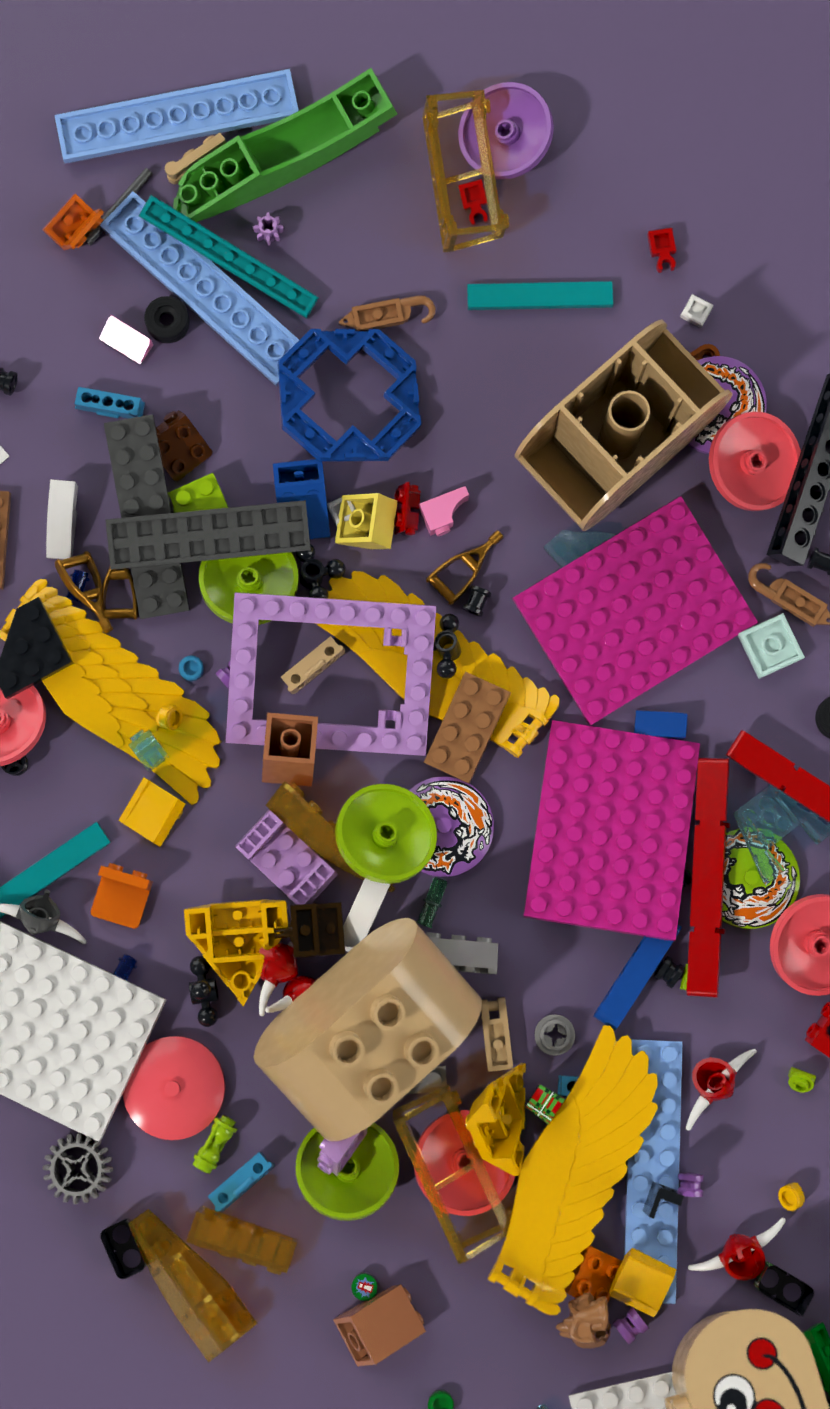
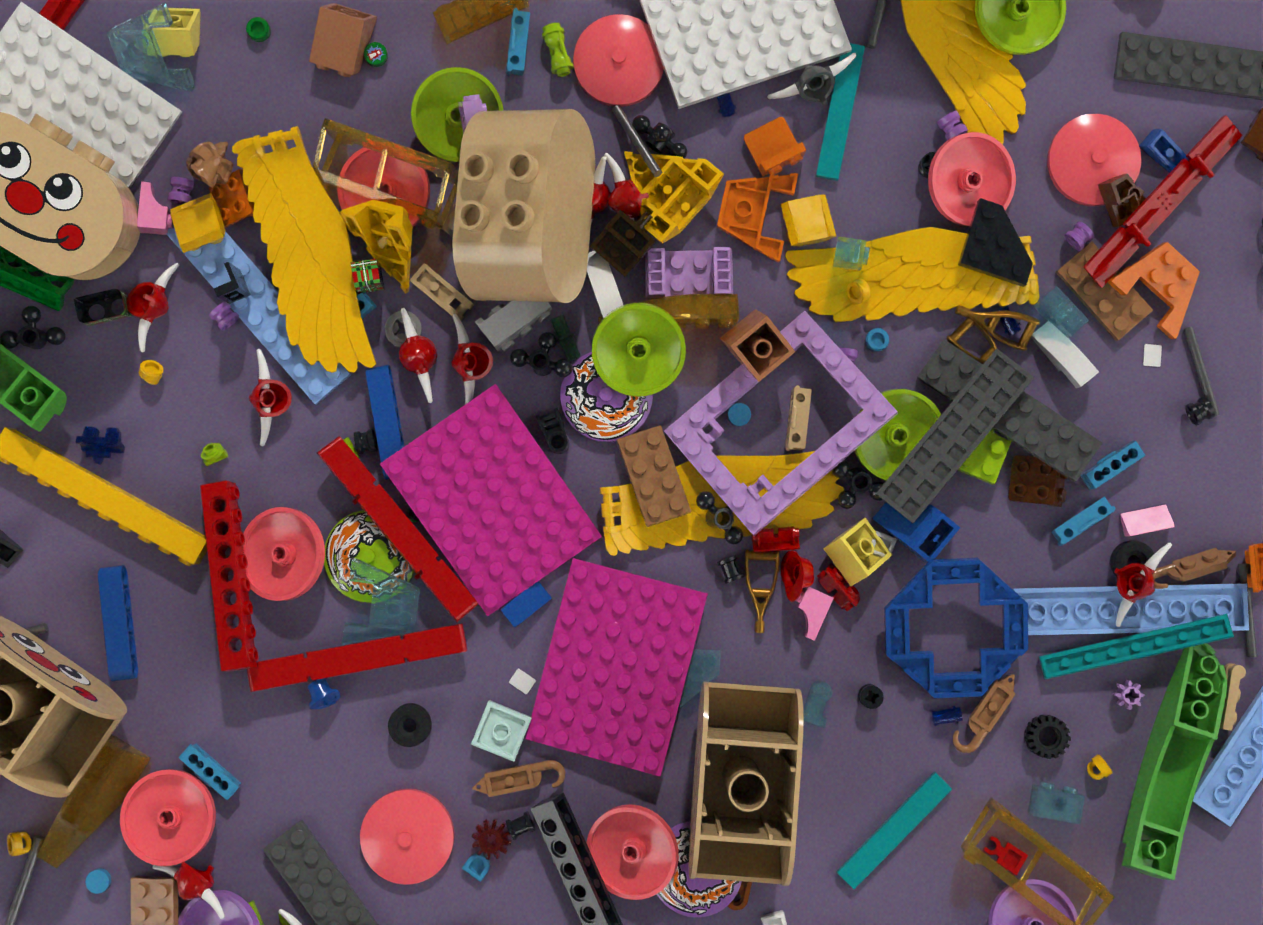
camera: 140 degrees right, 5 degrees up
none -> bright pink arch [137,182,173,235]
none -> red helmet [399,308,437,403]
none -> red helmet [451,314,493,404]
none -> white sticker [509,668,536,694]
none -> black piece [510,332,573,377]
none -> black piece [536,408,569,454]
none -> flat silver bar [612,105,662,177]
none -> orange wing [717,173,798,262]
none -> dark azure tile [728,403,751,426]
none -> red hinge [751,526,800,552]
none -> red piece [781,550,814,602]
none -> clear light blue leg [803,680,833,728]
none -> black wheel [858,684,884,709]
none -> clear blue pin [932,705,963,726]
none -> black tyre [1024,715,1071,759]
none -> clear light blue brick [1028,782,1085,824]
none -> clear light blue brick [1033,286,1089,338]
none -> dark azure piece [1052,496,1116,546]
none -> yellow tile [1087,754,1113,780]
none -> red helmet [1114,543,1172,627]
none -> medium nougat plate [1153,548,1236,589]

